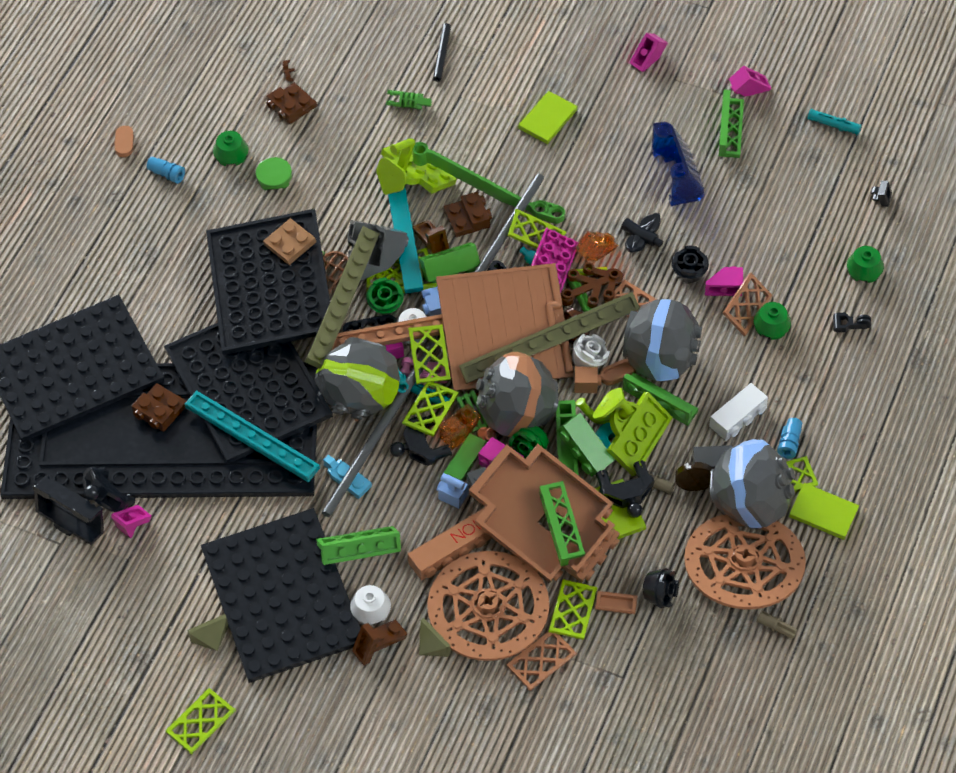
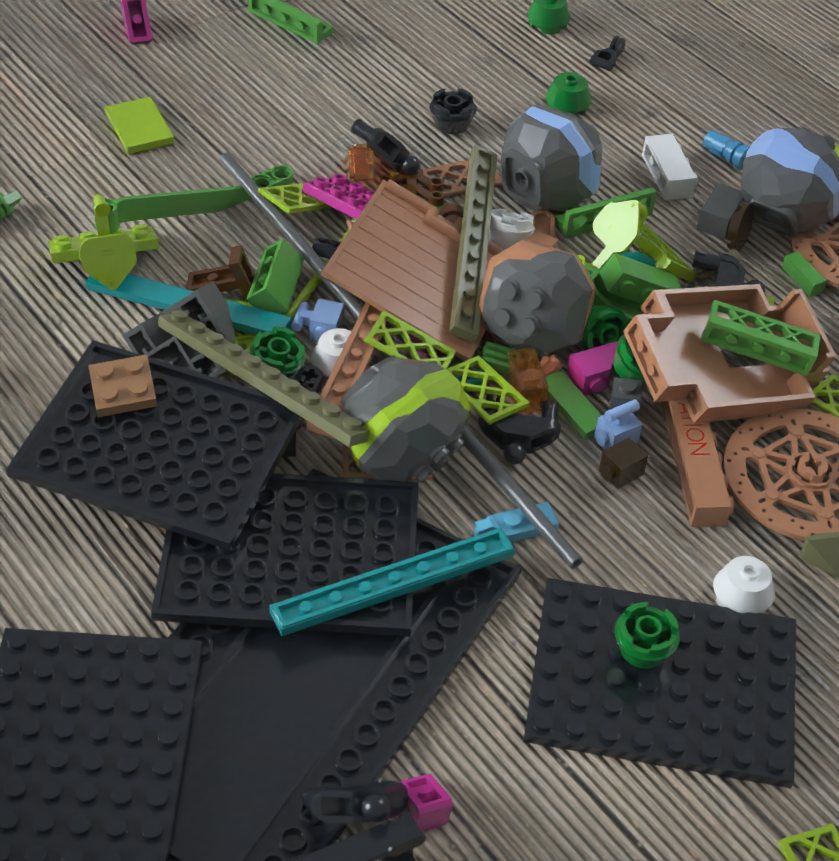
camera: 65 degrees left, 10 degrees down
reddish brown plate [132,383,187,432] -> none
olive slope [187,614,229,651] -> none
bright green fence [316,526,401,565] -> none
reddish brown bracket [352,619,408,666] -> none
reddish brown plate [443,191,492,238] -> none
teal cylinder [520,247,536,266] -> none
black plant [621,213,663,253] -> none
clear blue windscreen [651,122,704,206] -> none
dark pink slope [705,266,743,296] -> none
nougat window [723,273,772,336] -> none
none -> black connector [351,119,420,175]
none -> dark brown brick [599,437,648,489]
none -> green cone [614,602,680,669]
none -> bright green piece [782,252,827,297]

